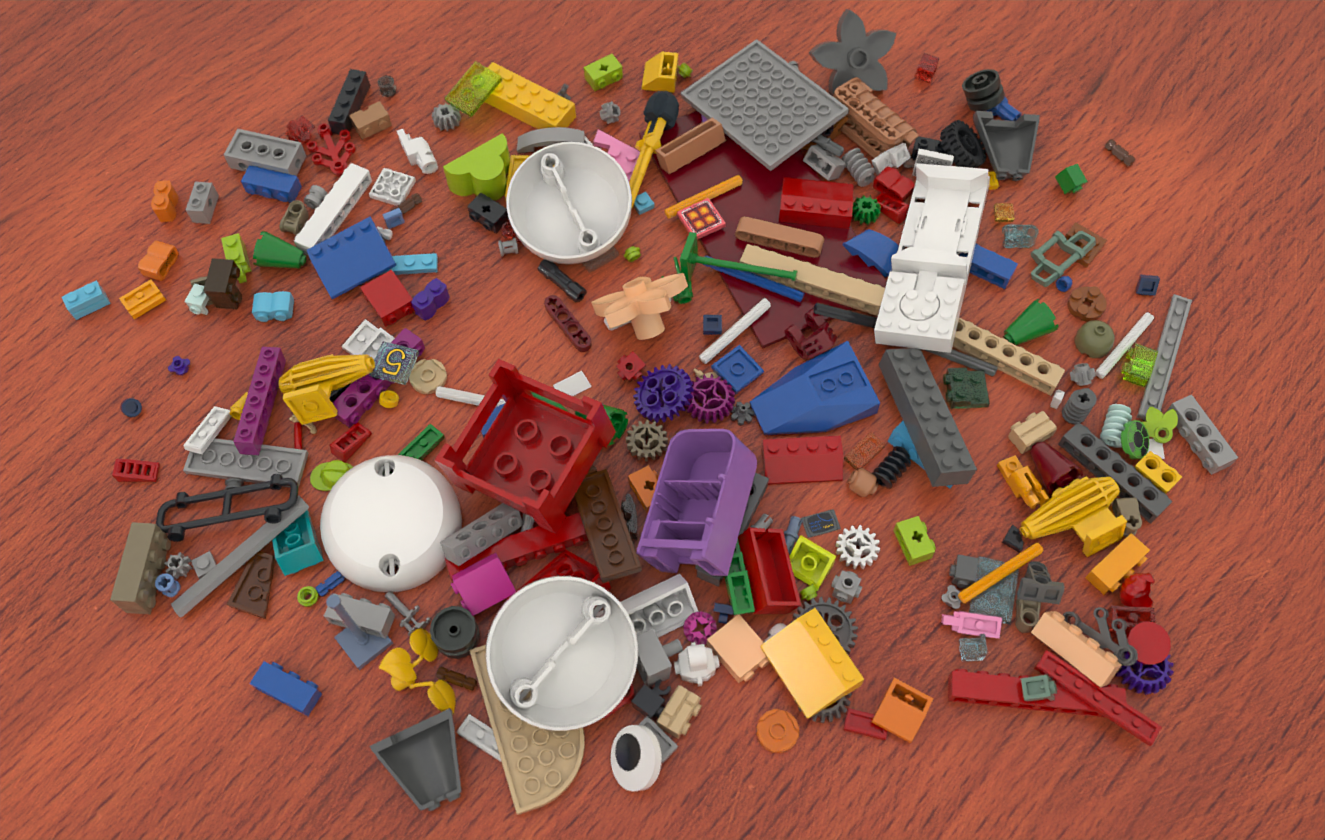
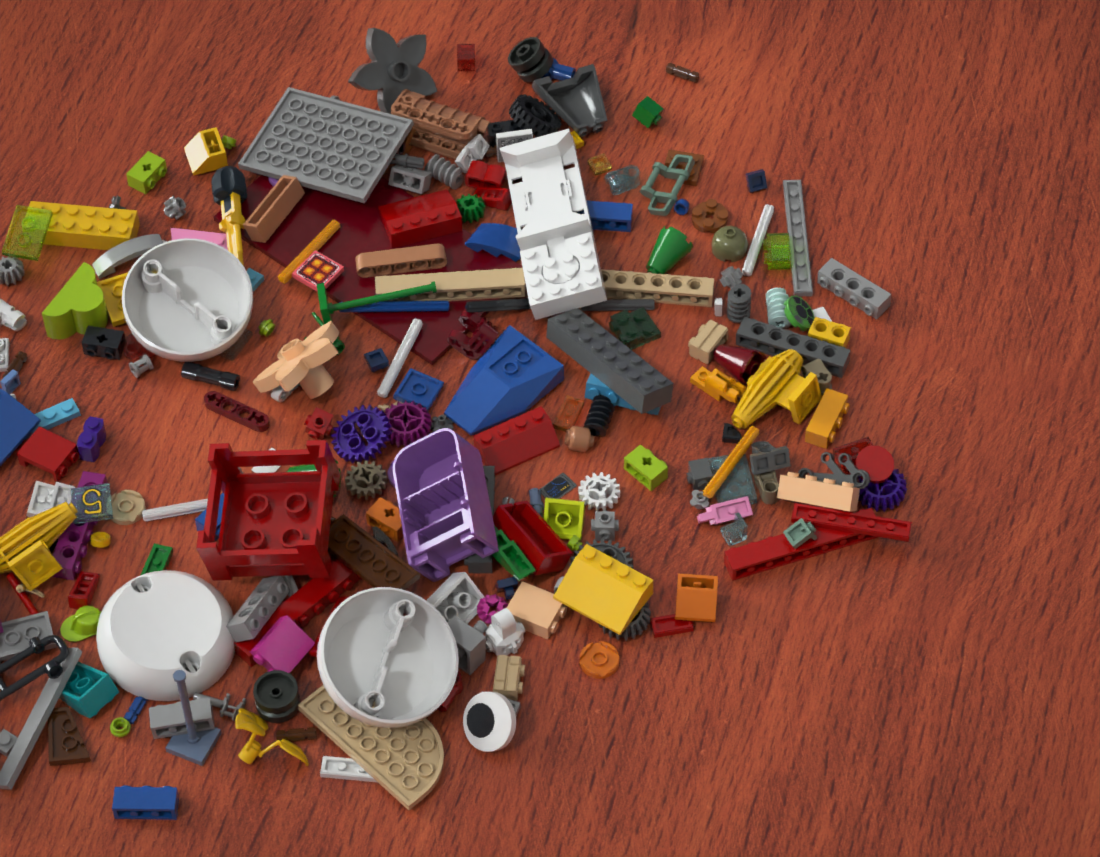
camera: 25 degrees left, 10 degrees down
dark grey cone [370,708,462,811] -> none
black brick [631,679,671,721] -> none
red hair [1119,572,1155,611] -> none
lime plate [1142,407,1178,443] -> none

